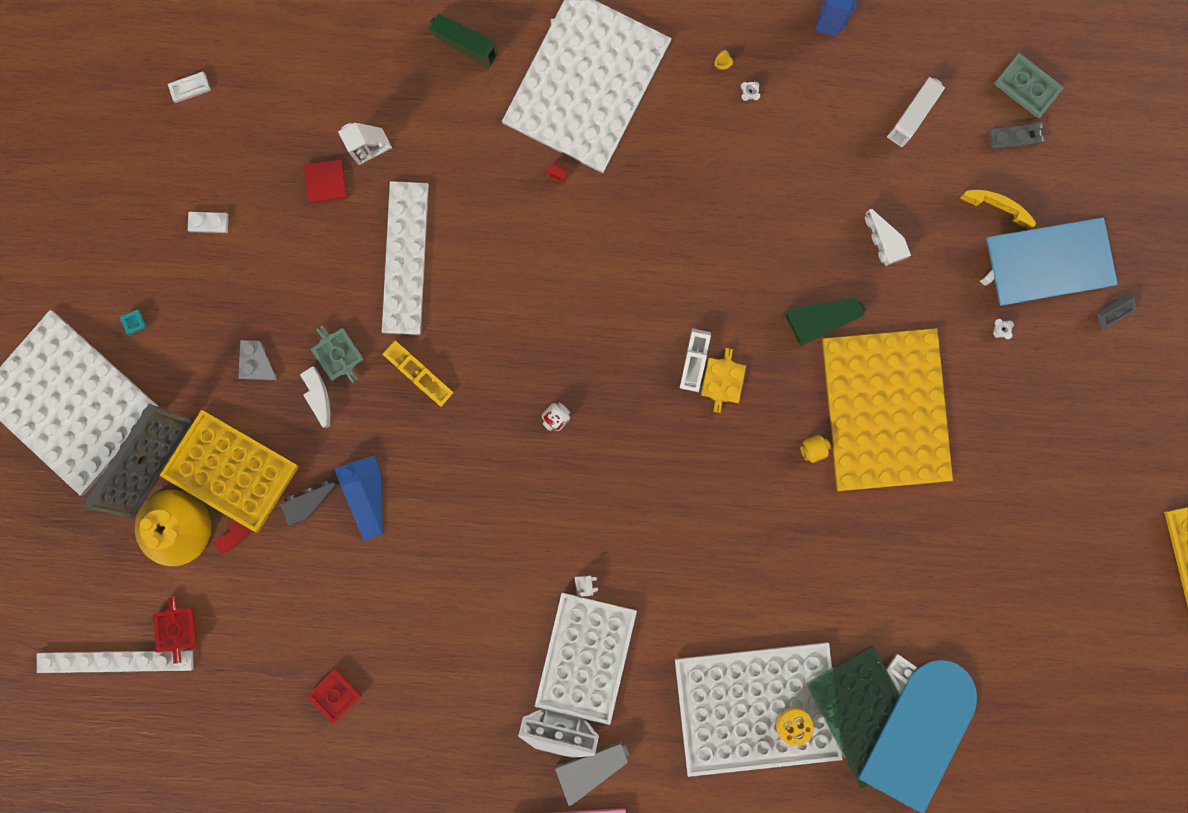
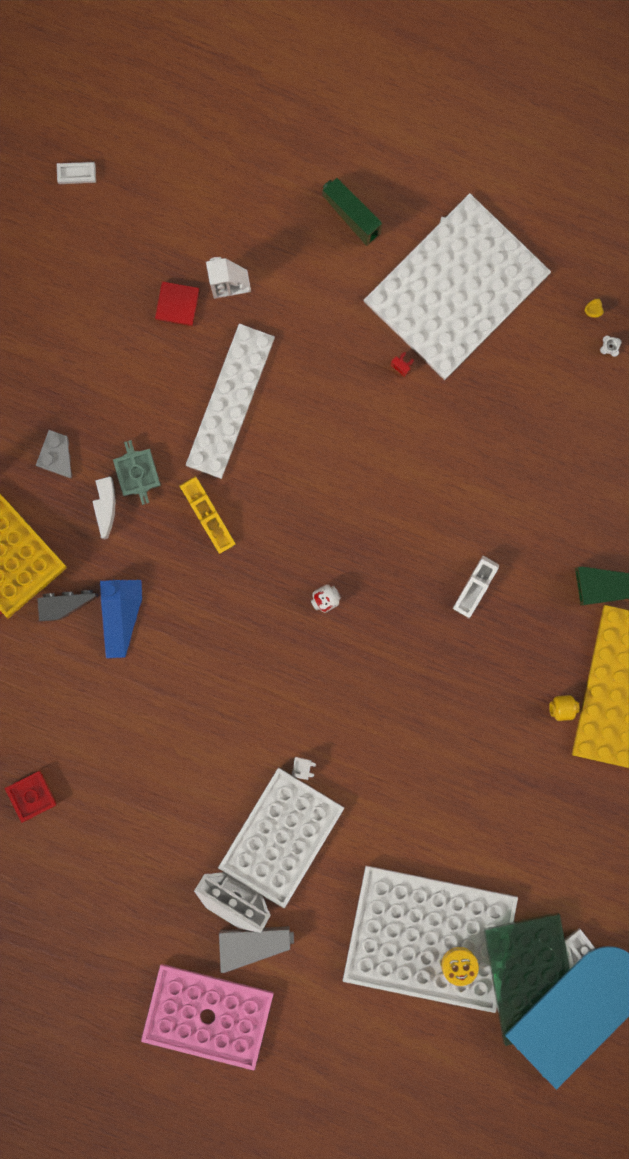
camera: 15 degrees right, 0 degrees up
white plate [188,212,229,233] -> none
yellow plate [700,348,746,413] -> none

